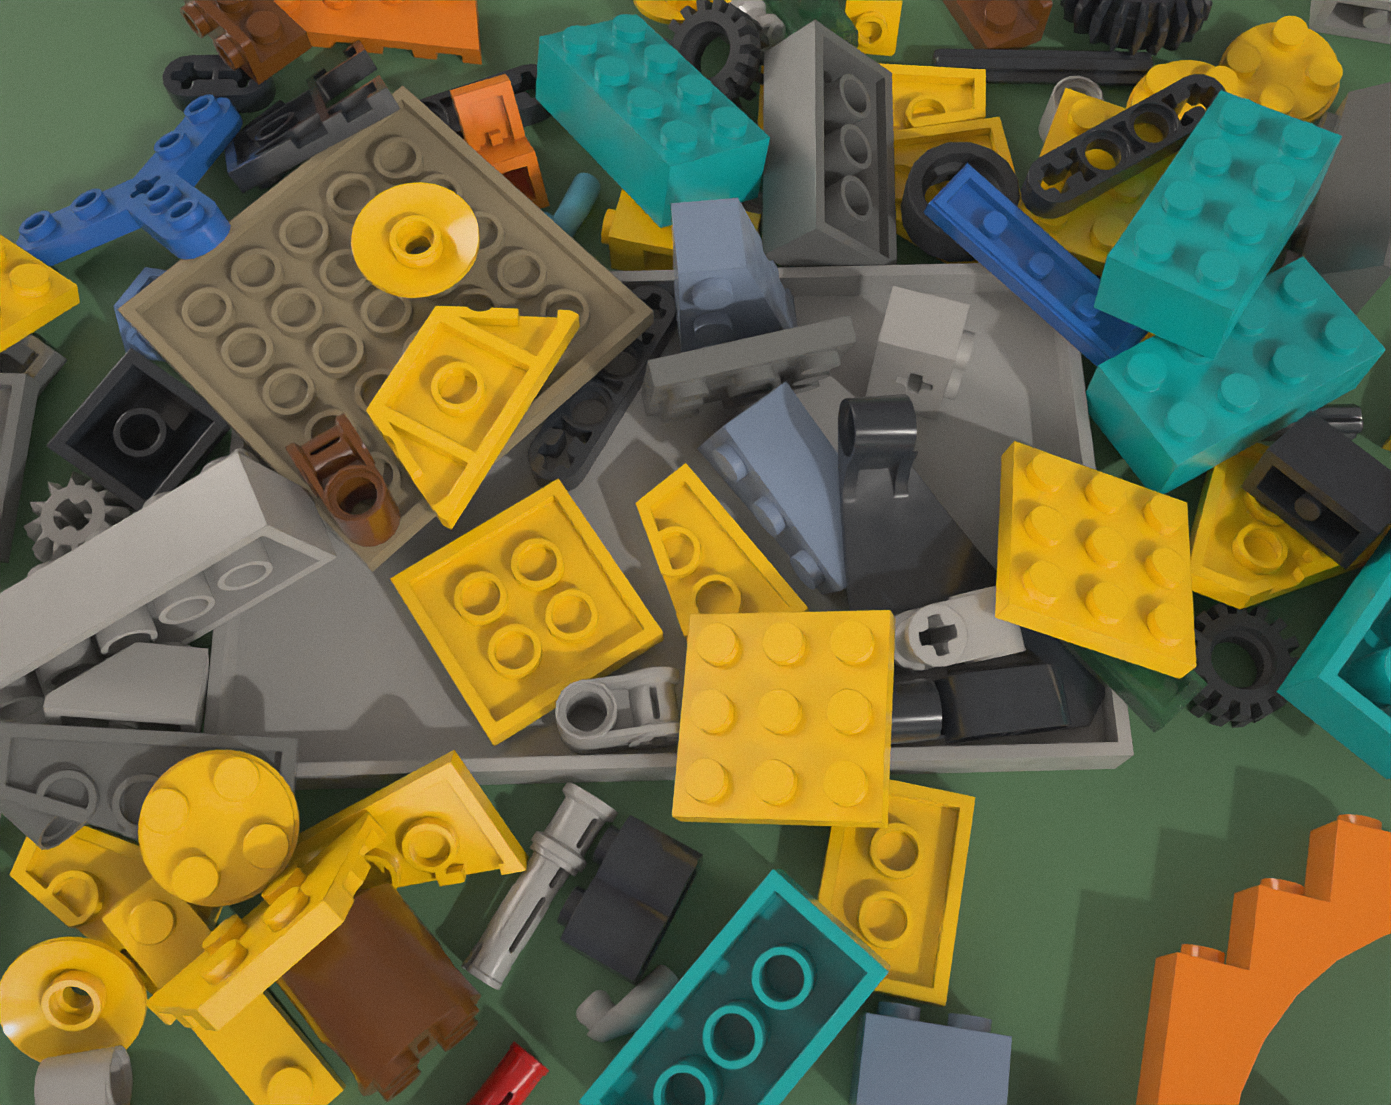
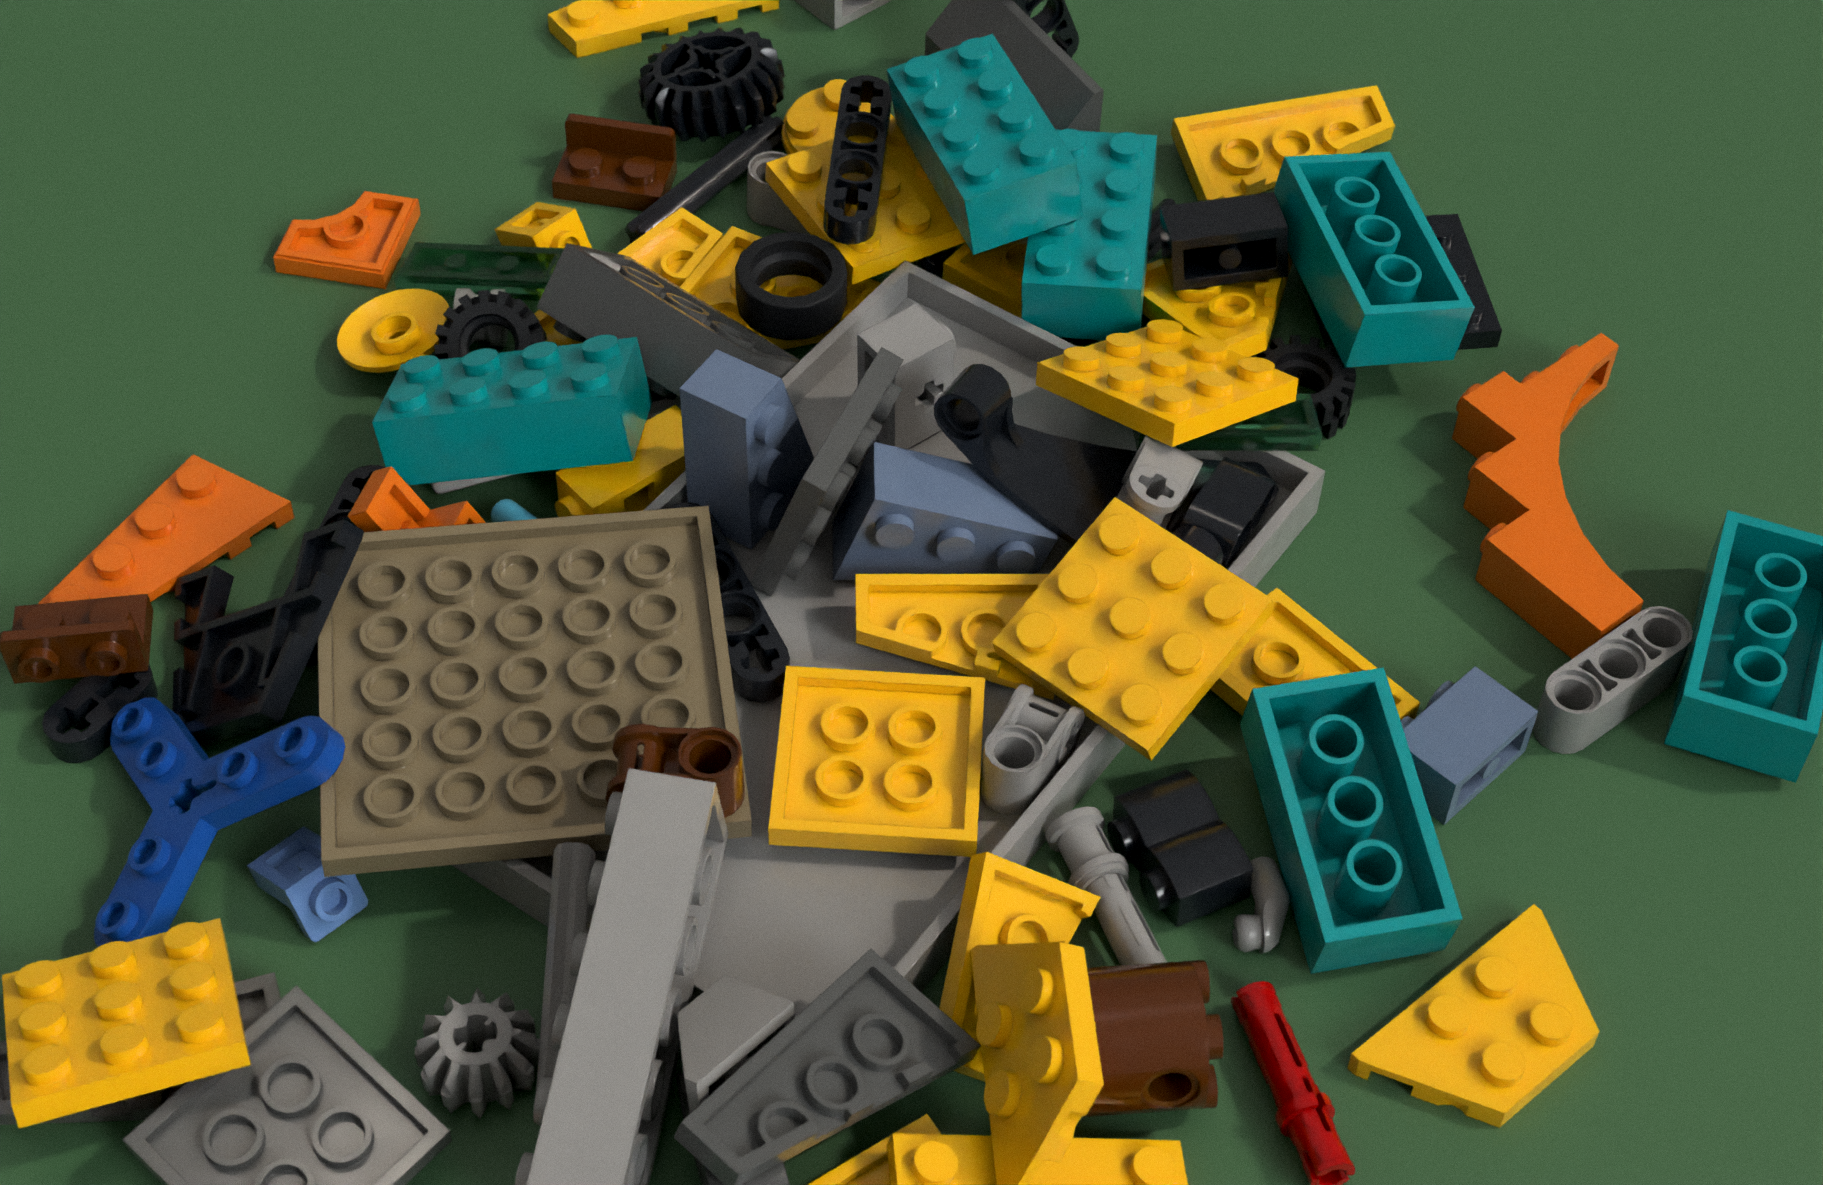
camera: 55 degrees left, 20 degrees down
black slope [46,348,230,511] -> none
yellow piece [138,750,300,906] -> none
yellow dish [351,182,480,298] -> none
yellow wing [366,306,580,530] -> none
blue tile [923,163,1148,367] -> none
yellow piece [1218,16,1343,123] -> none

